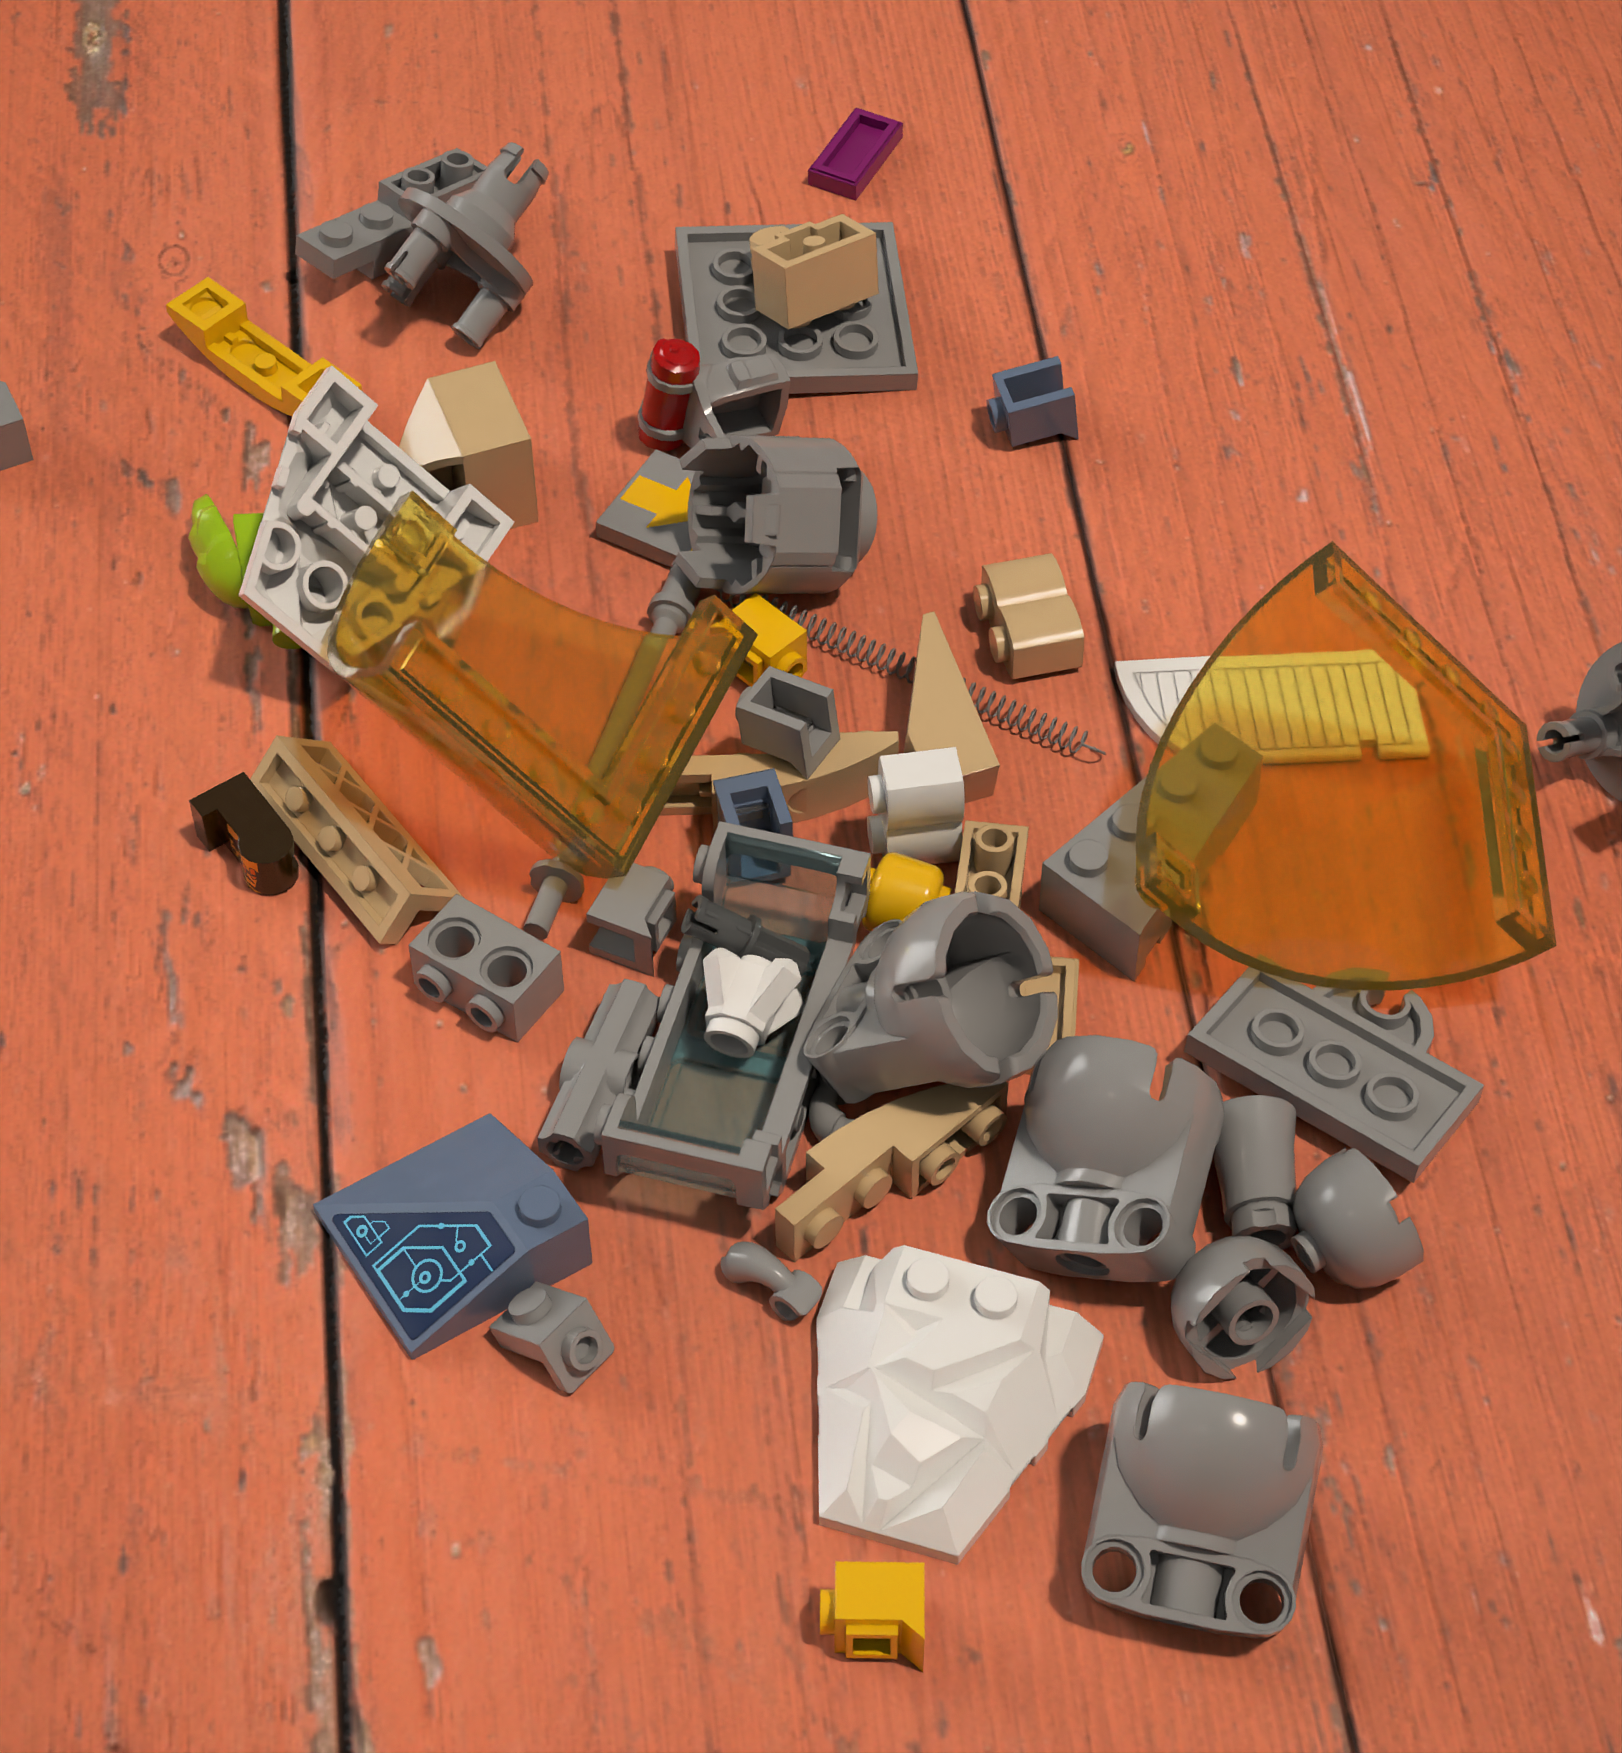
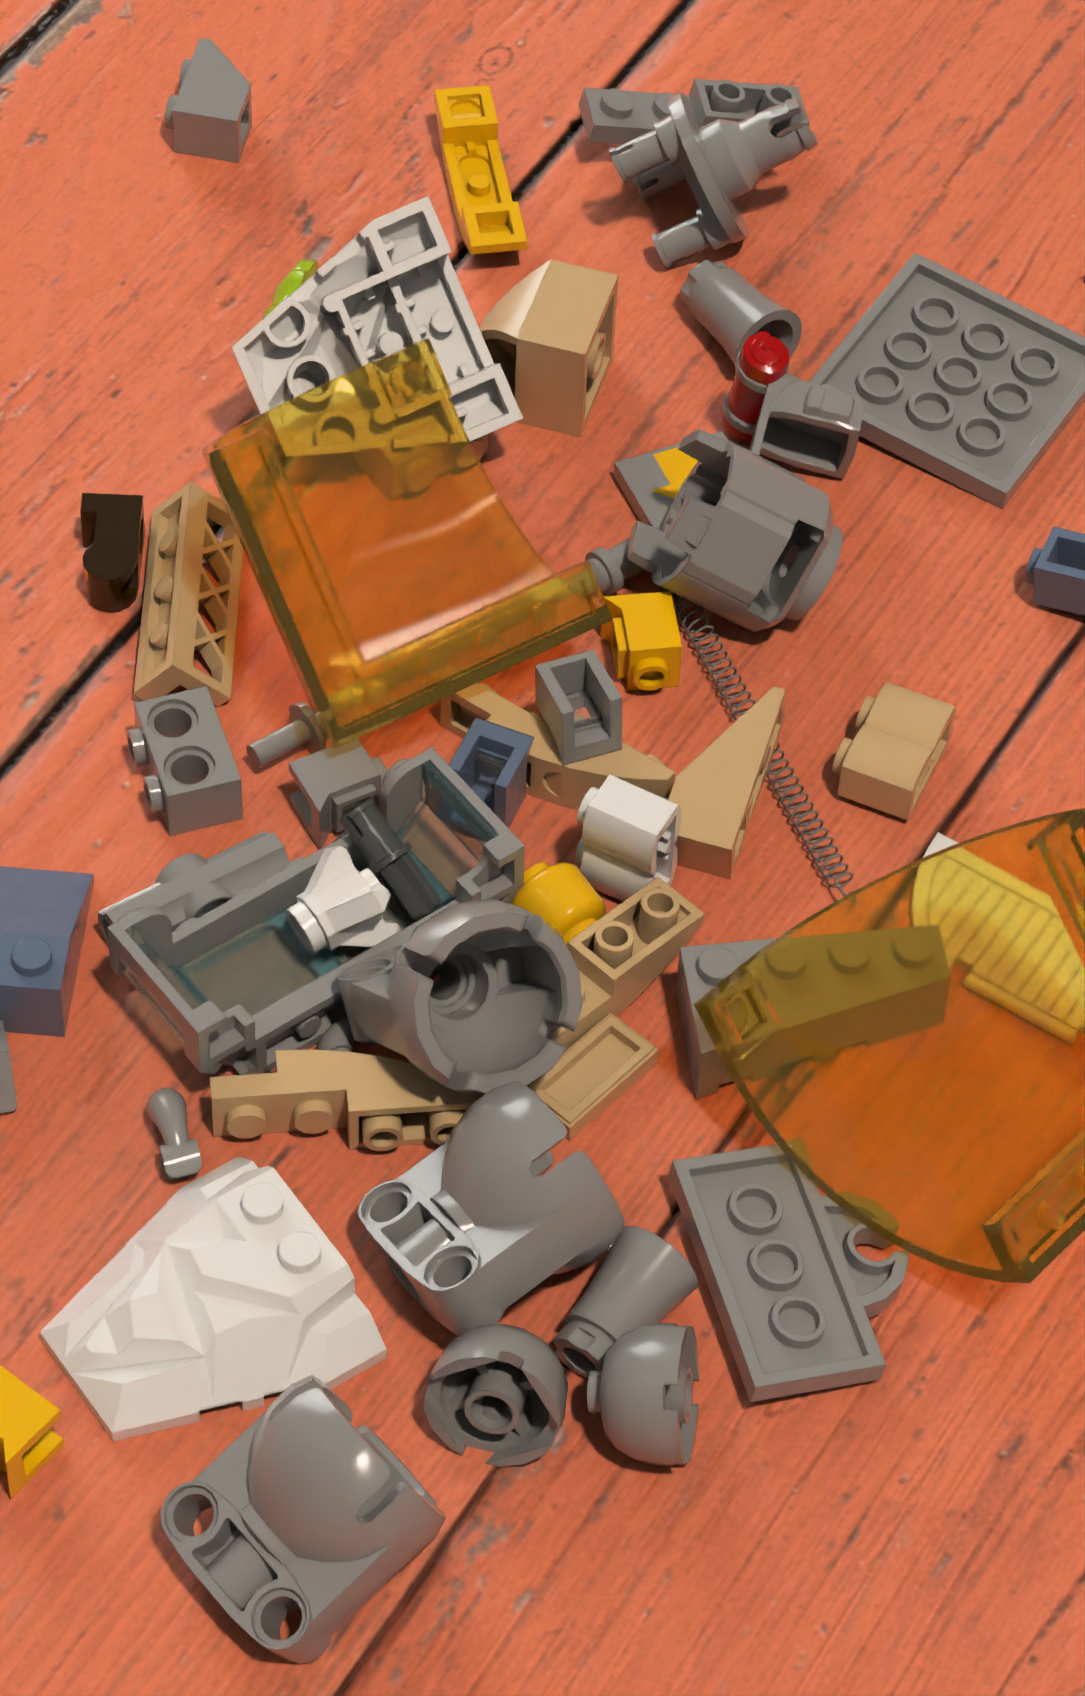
camera: 35 degrees right, 0 degrees up
tan brick [749,214,879,330] -> none
none -> light grey plant [680,260,802,365]

